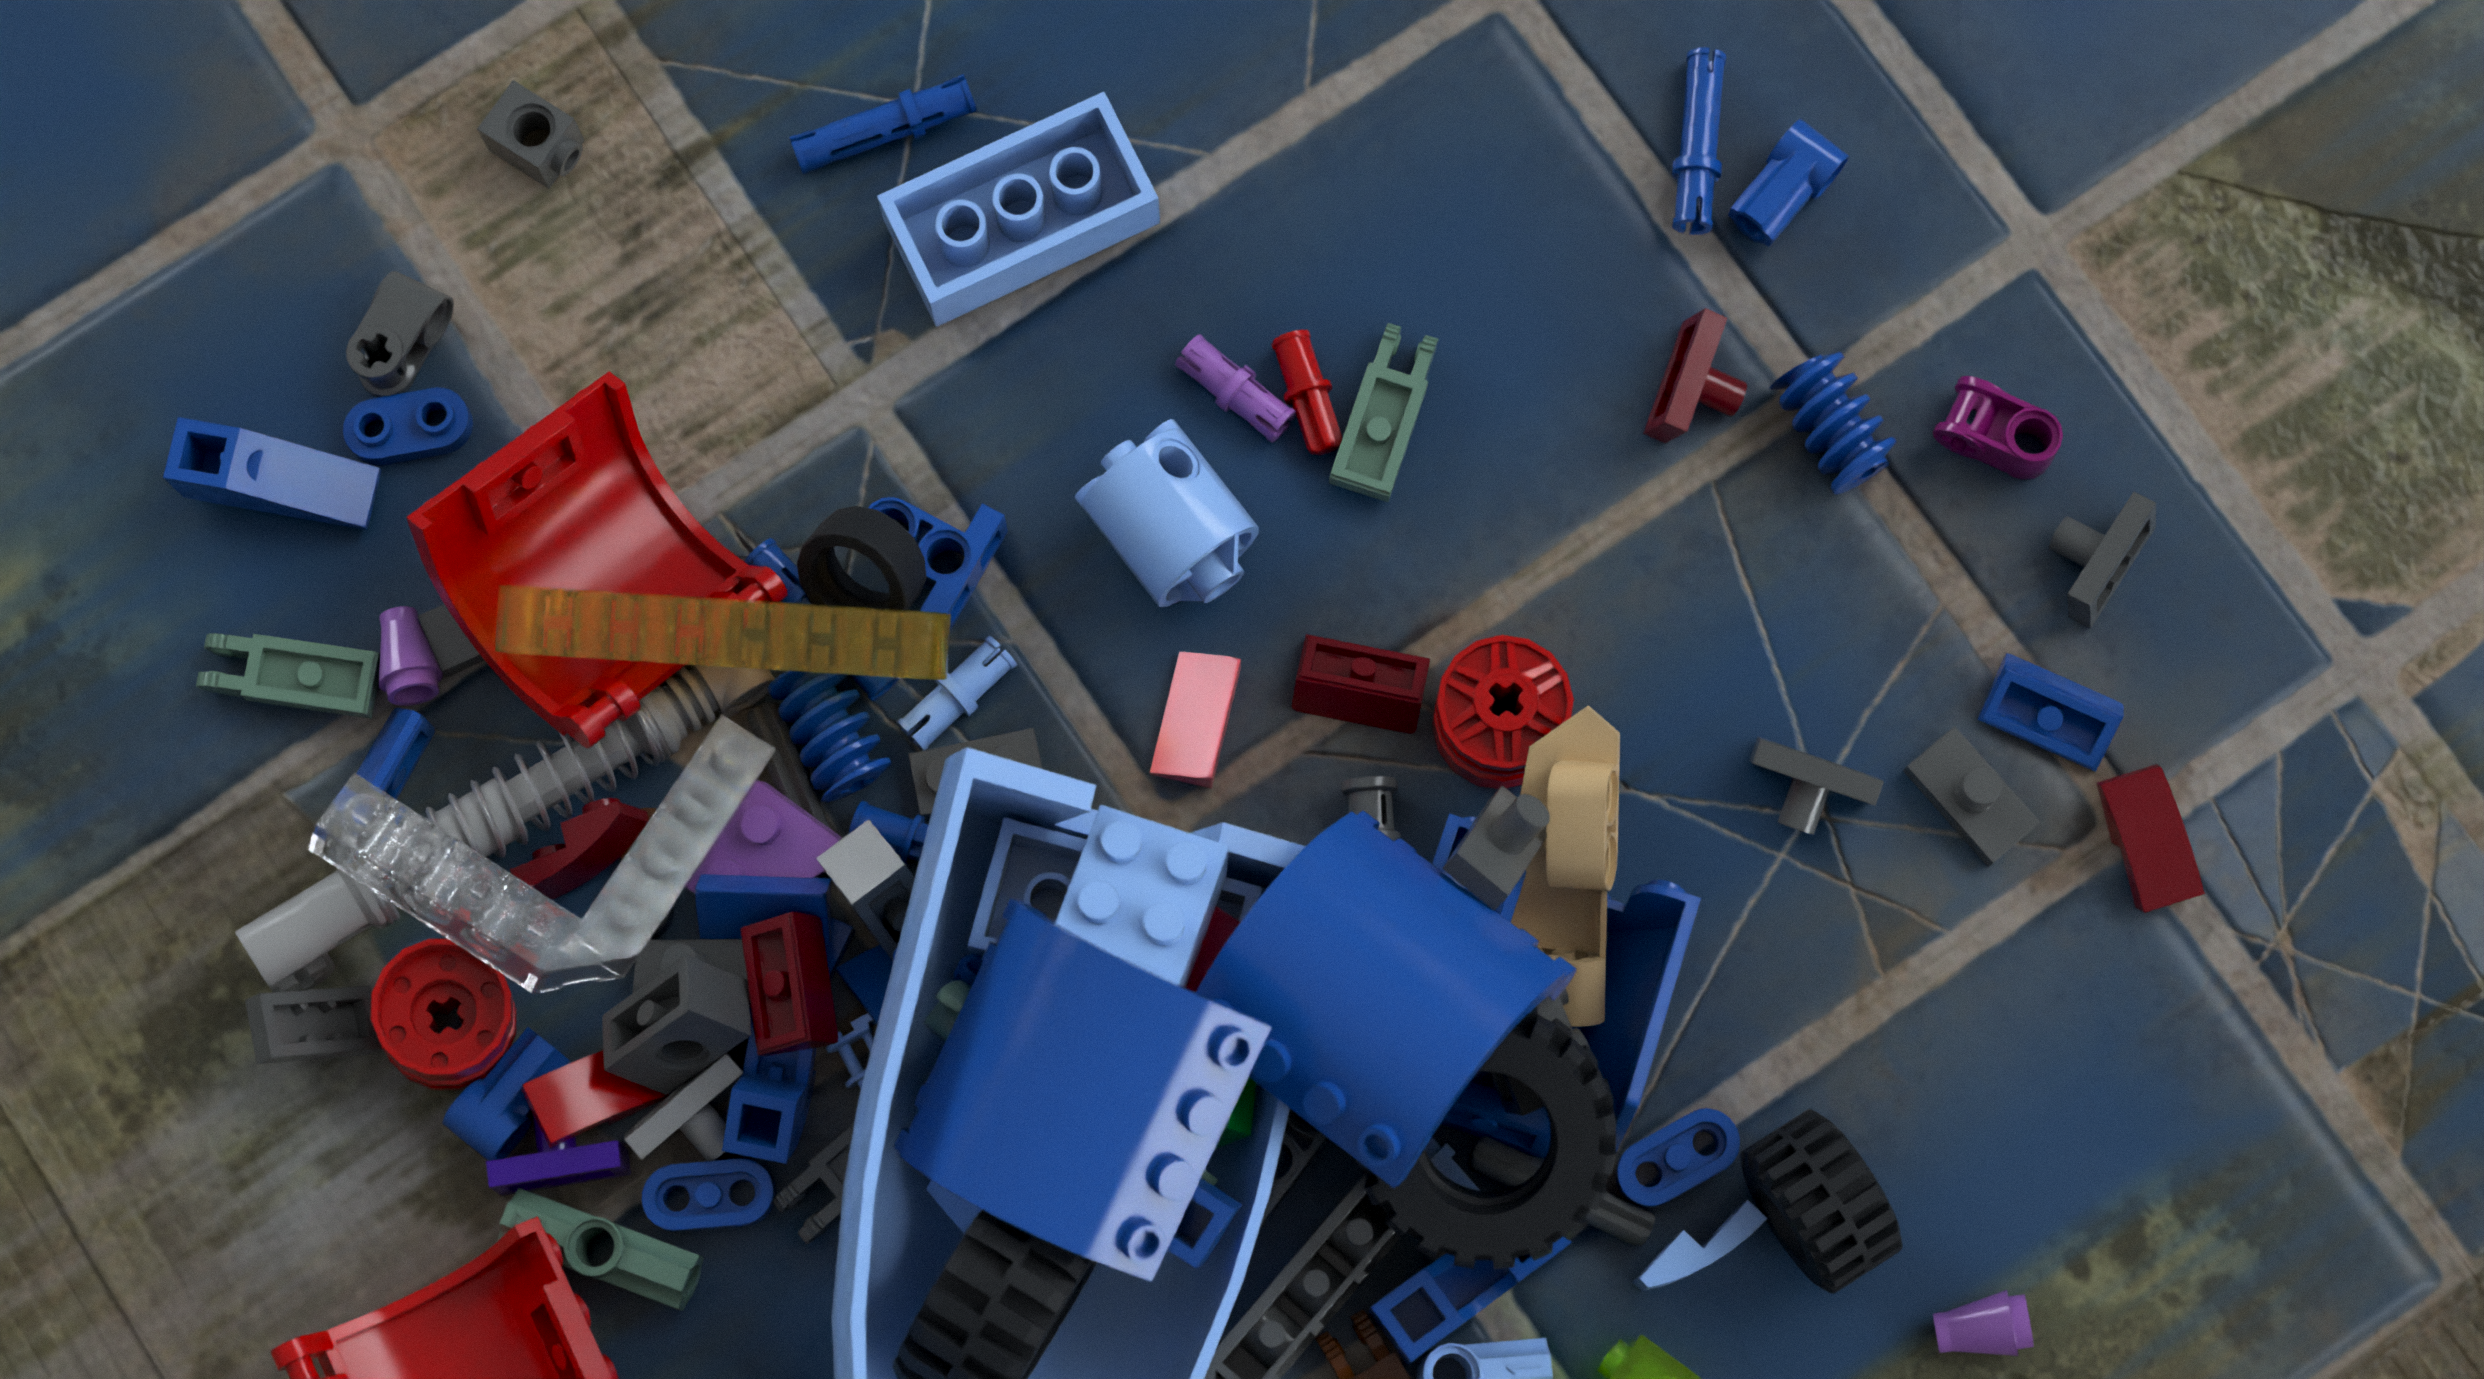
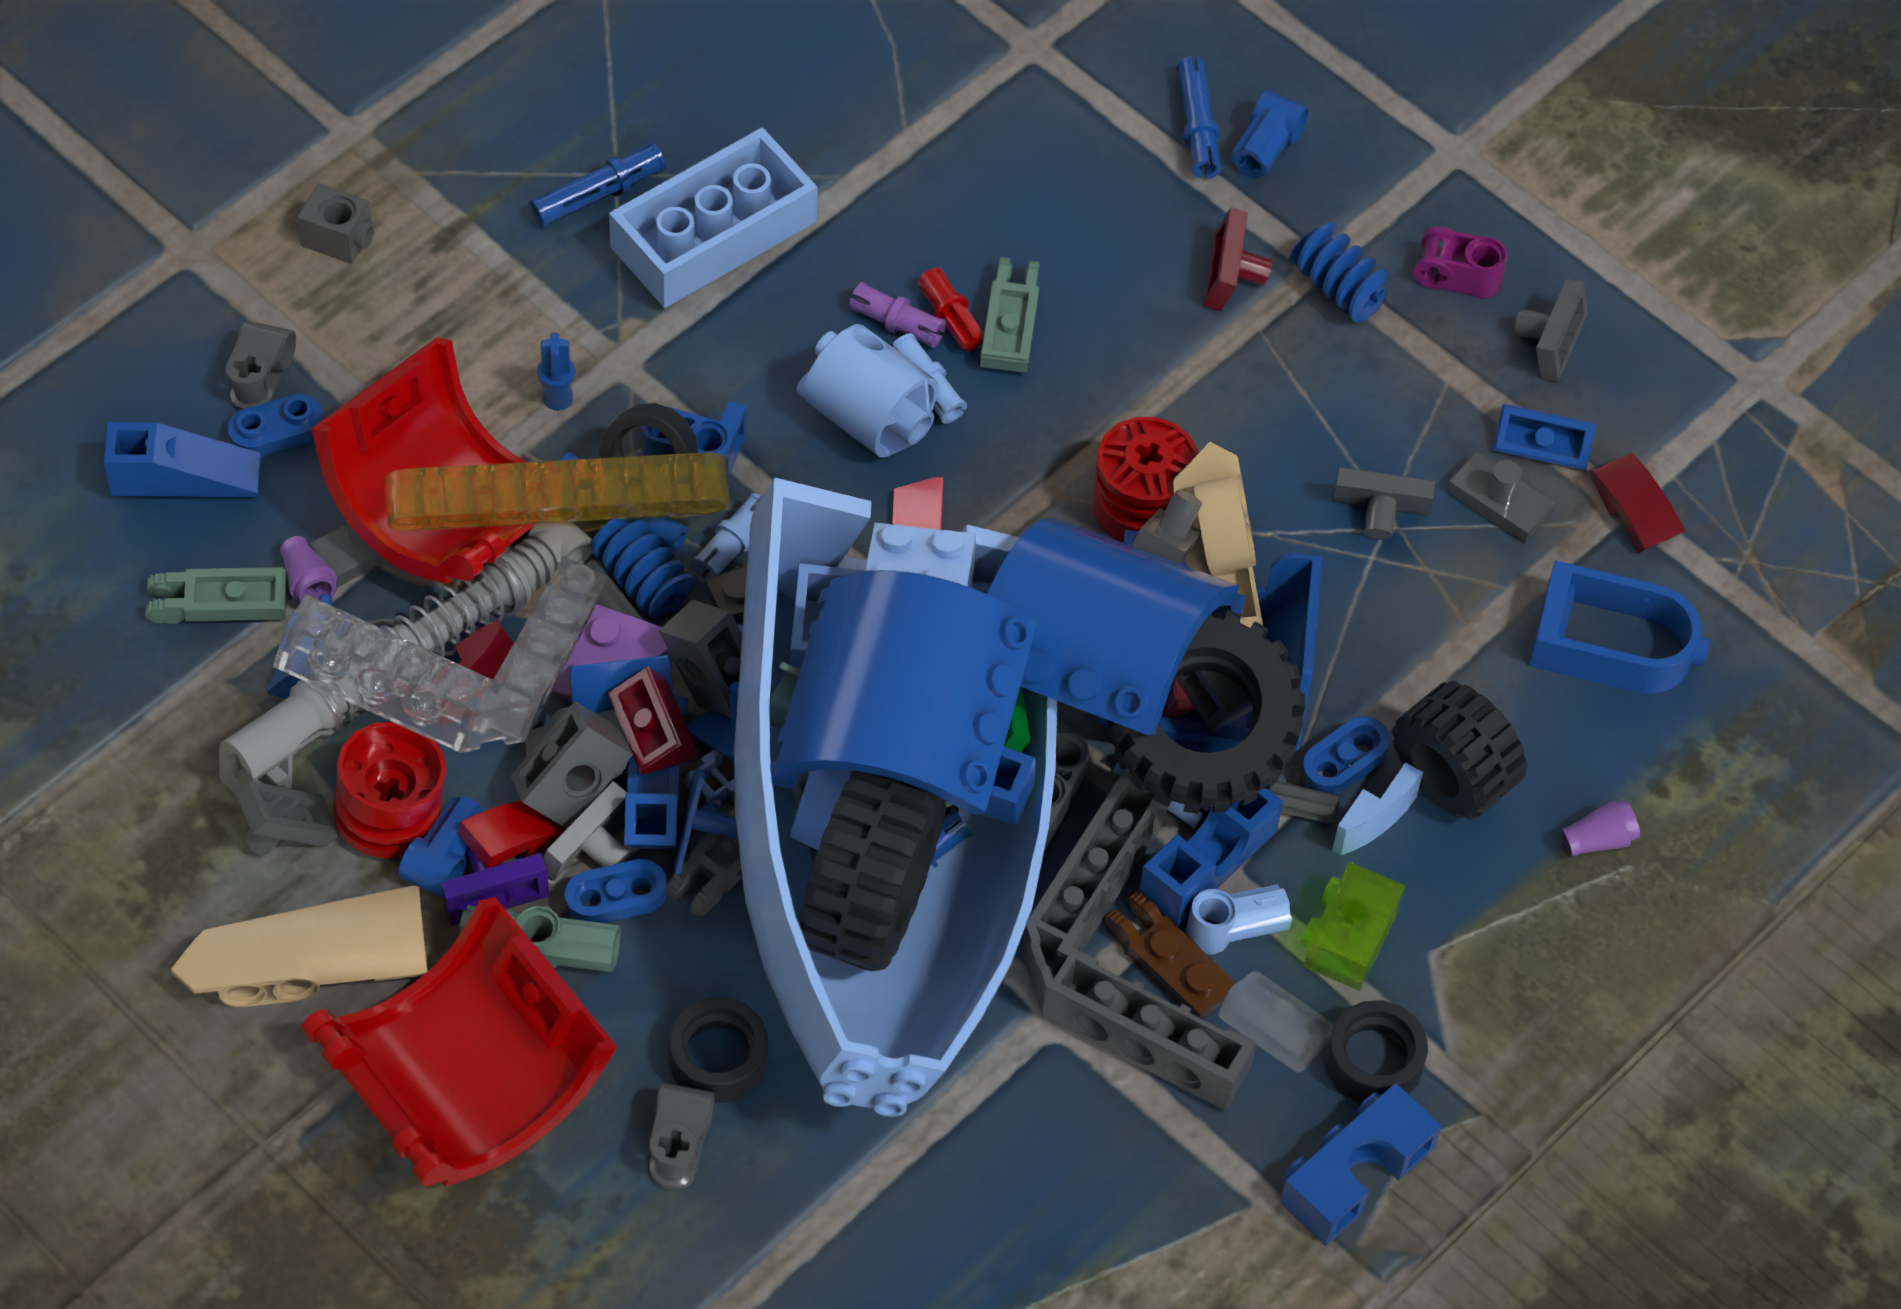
camera: 15 degrees left, 20 degrees down
dark red slope [1292,634,1430,734] -> none
none -> tan panel [171,886,428,1007]
none -> blue axle [537,333,576,411]
none -> blue shield [675,768,738,875]
none -> light blue pin [892,333,967,424]
none -> blue window [1529,560,1710,693]

